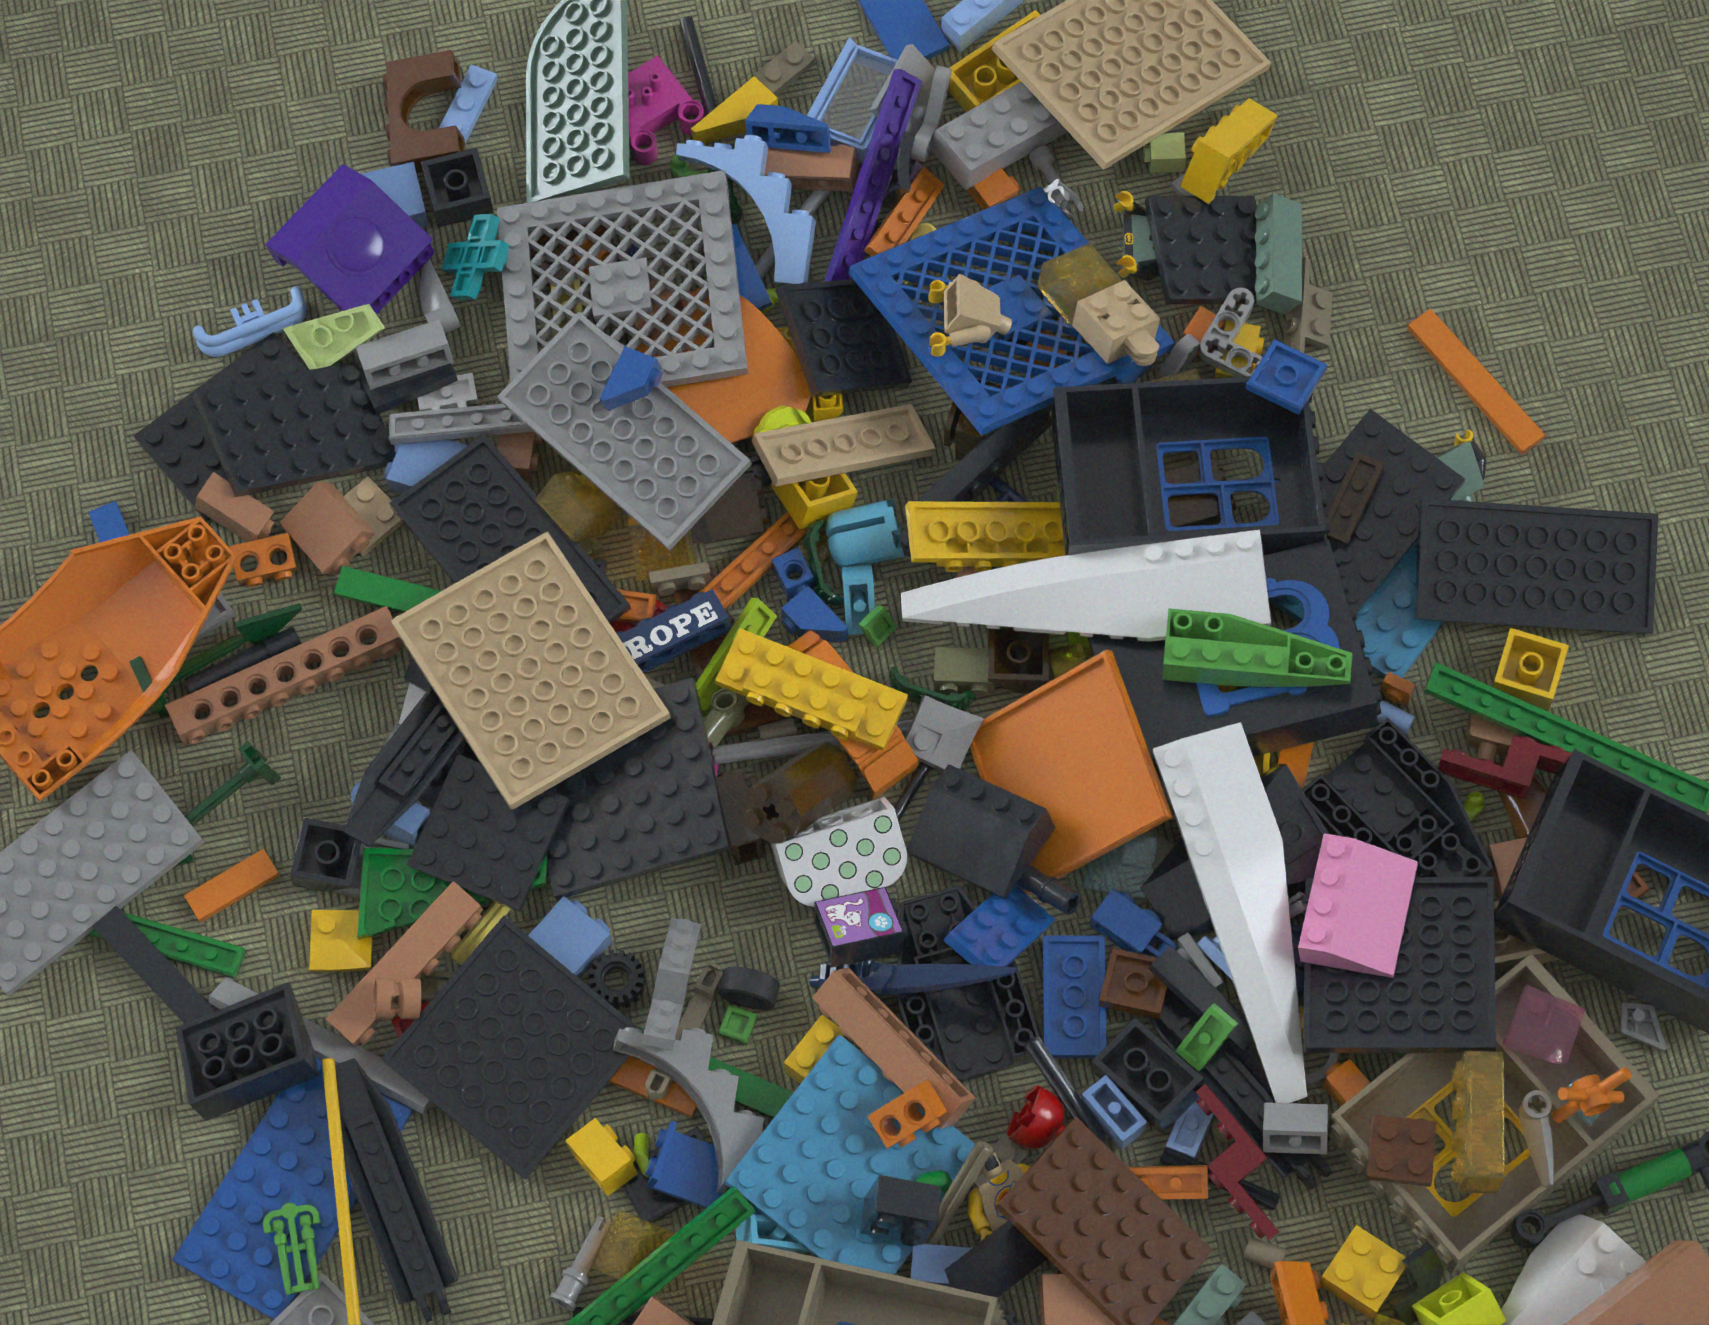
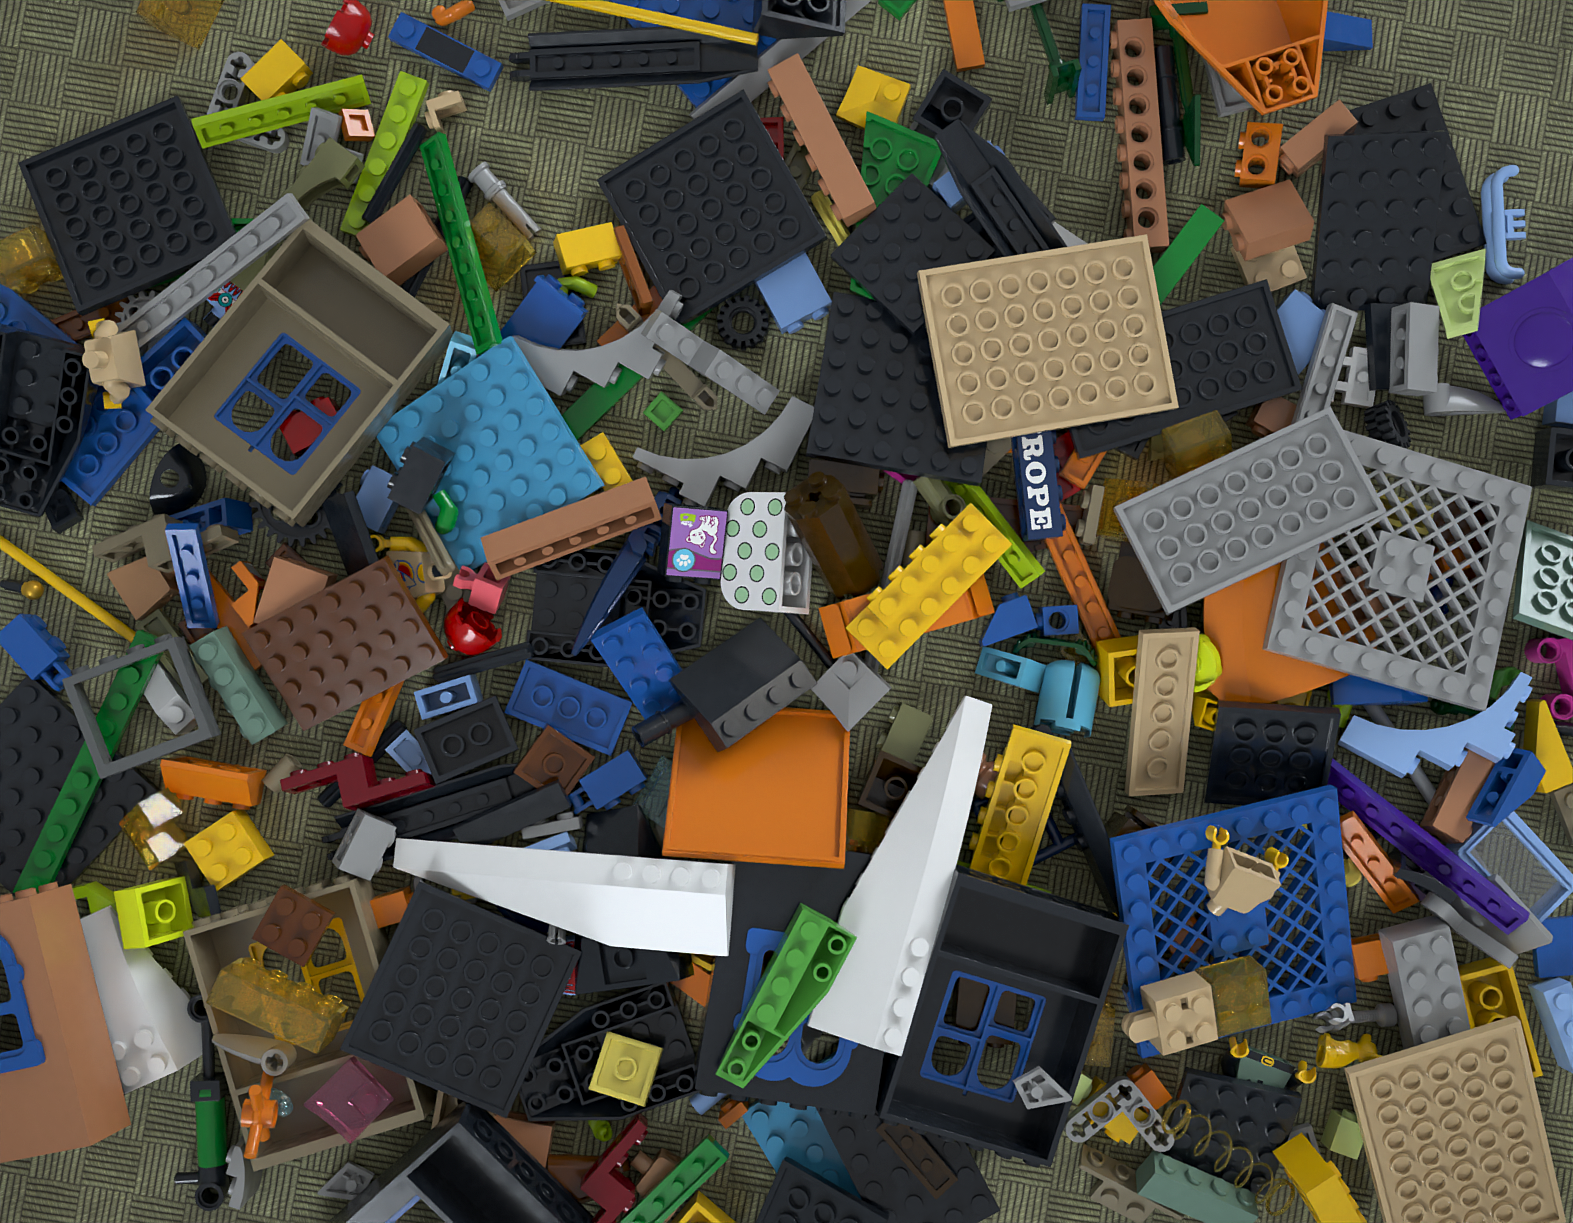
camera: 105 degrees right, 20 degrees up
nougat wheel [373,978,421,1019] -> none
teal plate [441,214,510,300] -> none
blue slope [599,346,662,410] -> none
black tyre [718,966,780,1010] -> none
bright green tile [858,604,897,648] -> none
orange brick [868,1079,948,1149] -> none
dark green piece [889,666,975,711] -> none
light grey beam [1159,334,1200,381] -> none
bright green plate [1175,1003,1238,1071] -> none
blue tile [1246,339,1327,415] -> none
bright pink slope [1298,834,1418,978] -> none
none -> light grey slope [226,1136,263,1210]
none -> coral brick [453,562,511,614]
none -> light yellow tile [589,1031,663,1107]
none -> dark orange tile [614,225,653,316]
none -> light grey arch [632,396,814,506]
none -> light grey piece [1012,1066,1072,1109]
none -> blue plate [1074,3,1111,122]
none -> clear yellow piece [1161,1100,1296,1216]
none -> yellow animal [1316,1033,1382,1068]
none -> black tyre [1364,400,1411,449]

